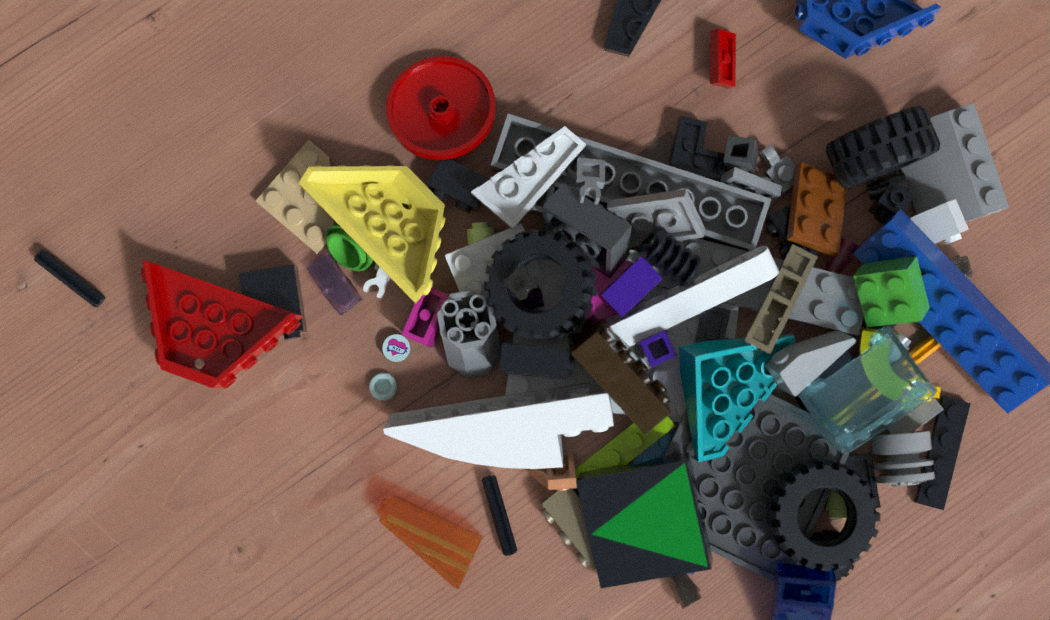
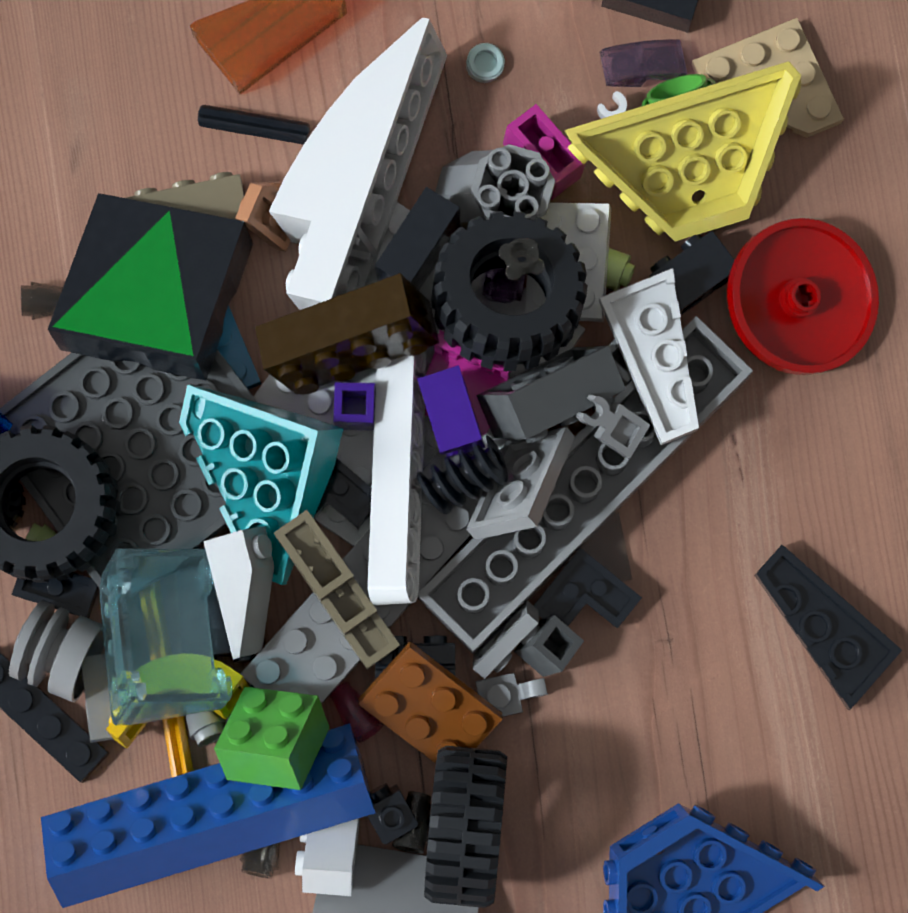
camera: 120 degrees right, 5 degrees down
light aqua tile [382,334,411,362] -> none
lime plate [575,416,676,478] -> none
red plate [709,29,736,88] -> none

